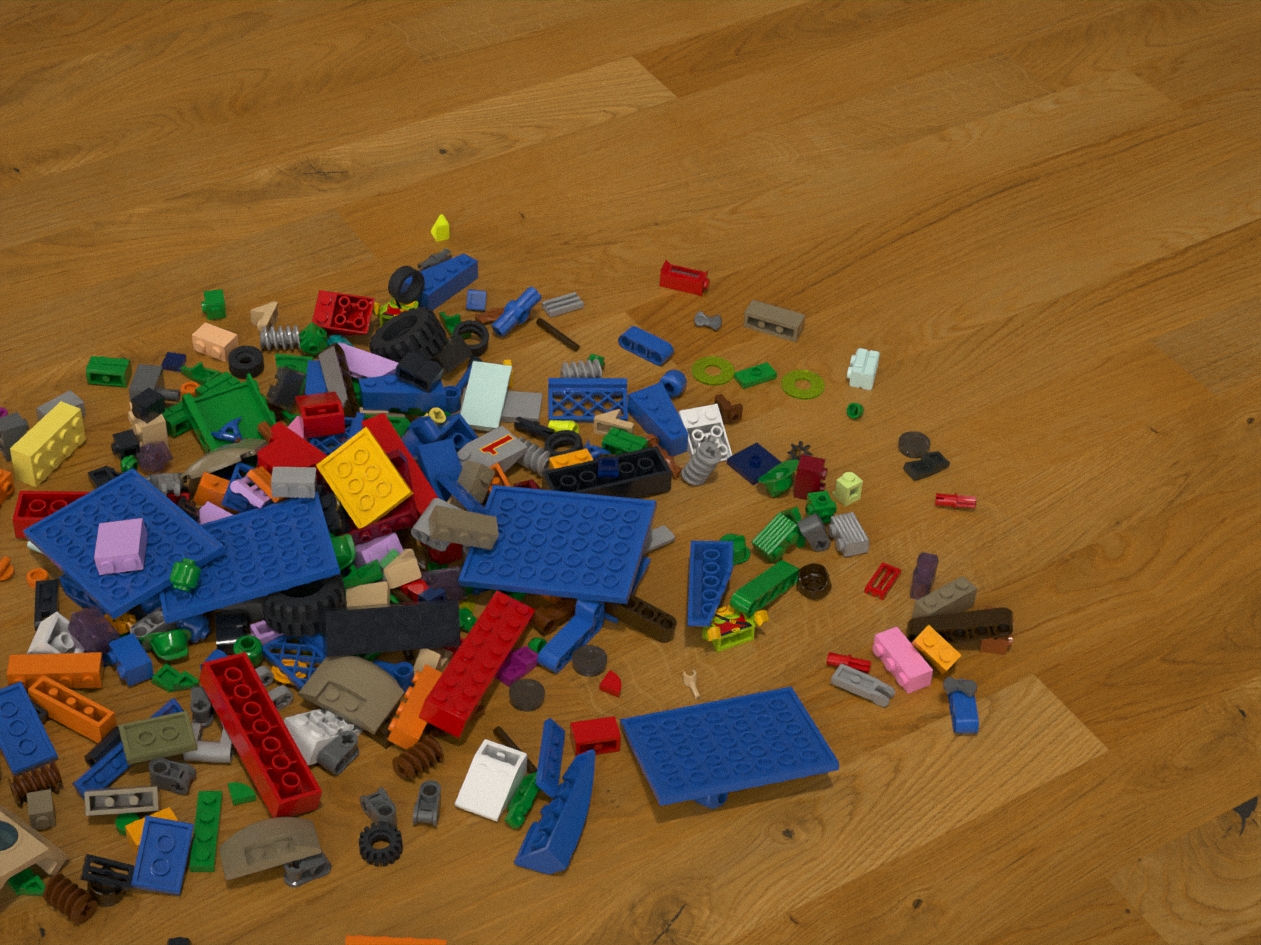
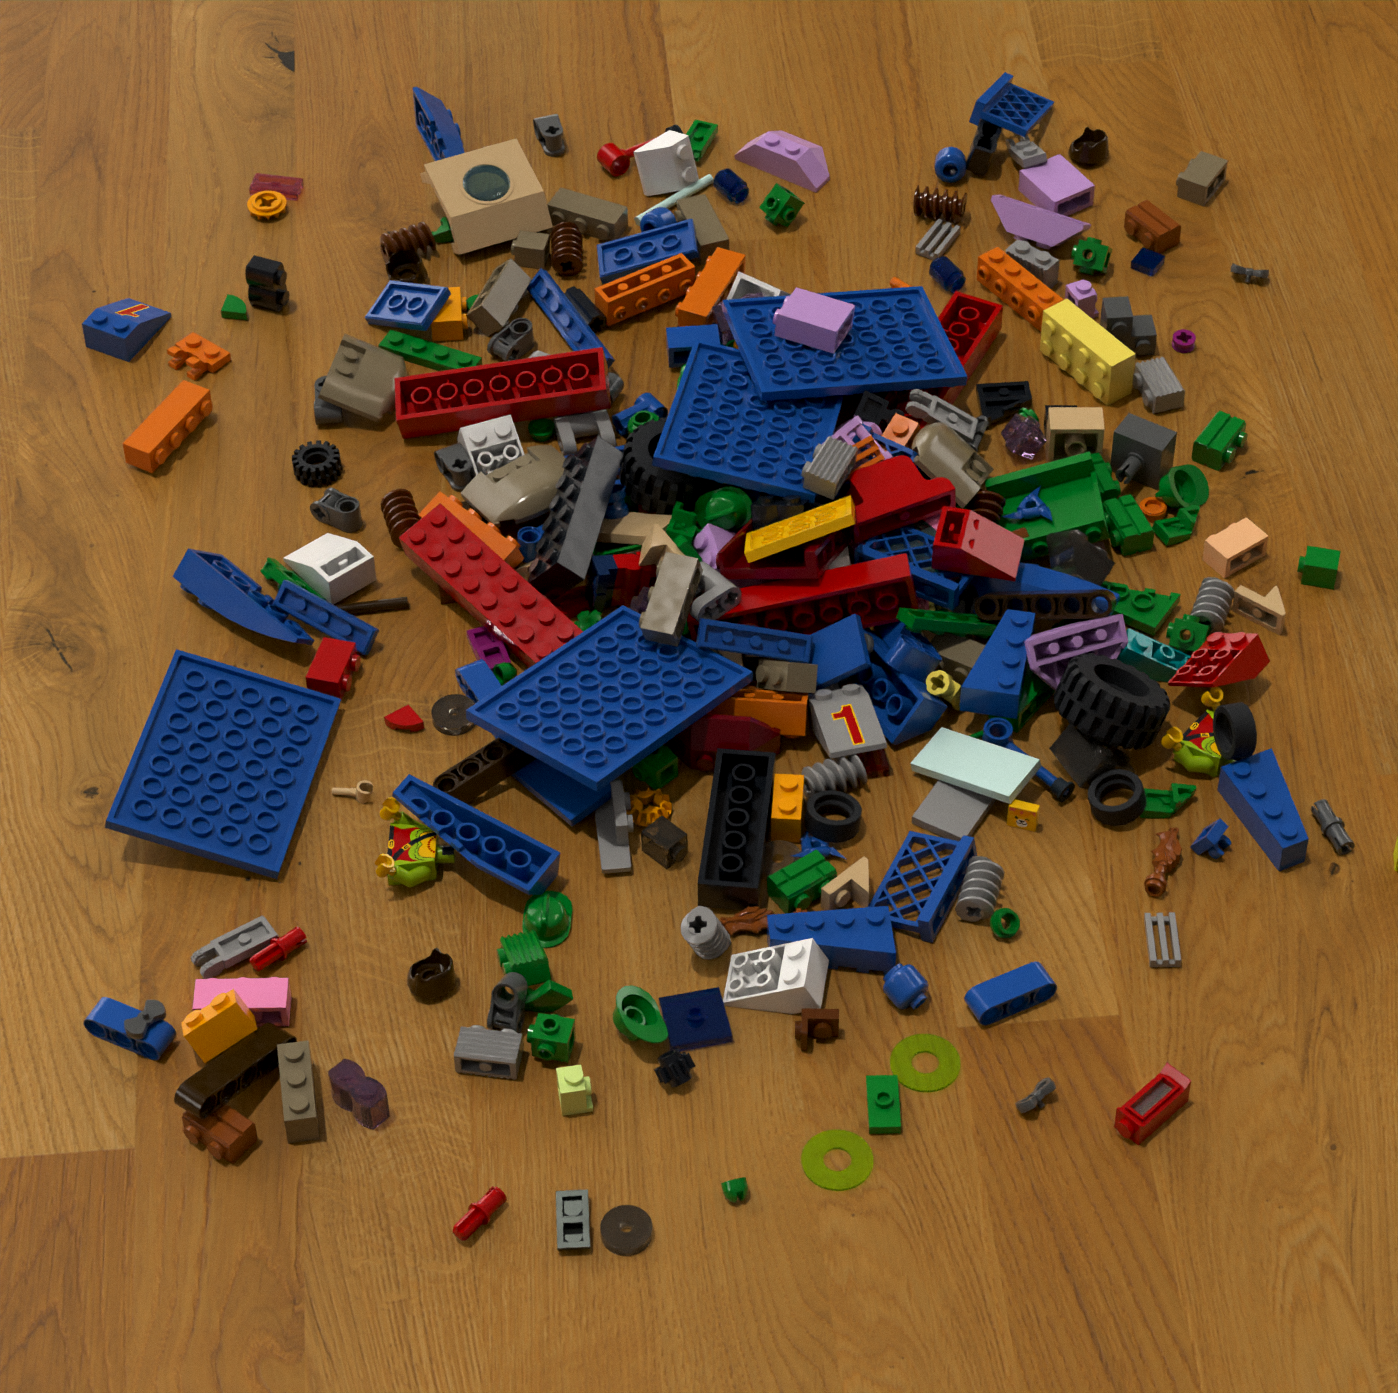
camera: 120 degrees right, 5 degrees up
black tile [80,854,135,891] -> none
olive tile [118,710,198,765] -> none
black brick [131,388,165,424] -> none
green slope [151,663,200,693] -> none
clear blue tile [161,352,187,372] -> none
green head [169,558,201,592] -> none
black tyre [228,346,264,379] -> none
dark grey piece [360,787,397,828] -> none
black brick [396,352,443,393] -> none
blue piece [491,287,542,337] -> none
clear smoke piece [509,679,545,712] -> none
black pin [514,416,555,439] -> none
dark brown bar [536,318,580,352] -> none
neon yellow cone [548,420,579,433] -> none
clear blue tile [598,458,619,477] -> none
green beam [729,560,800,617] -> none
dark tan brick [743,300,805,342] -> none
dark red brick [794,454,828,500] -> none
light aqua brick [847,348,880,390] -> none
red tile [864,562,902,600] -> none
none -> green piece [1155,464,1209,509]

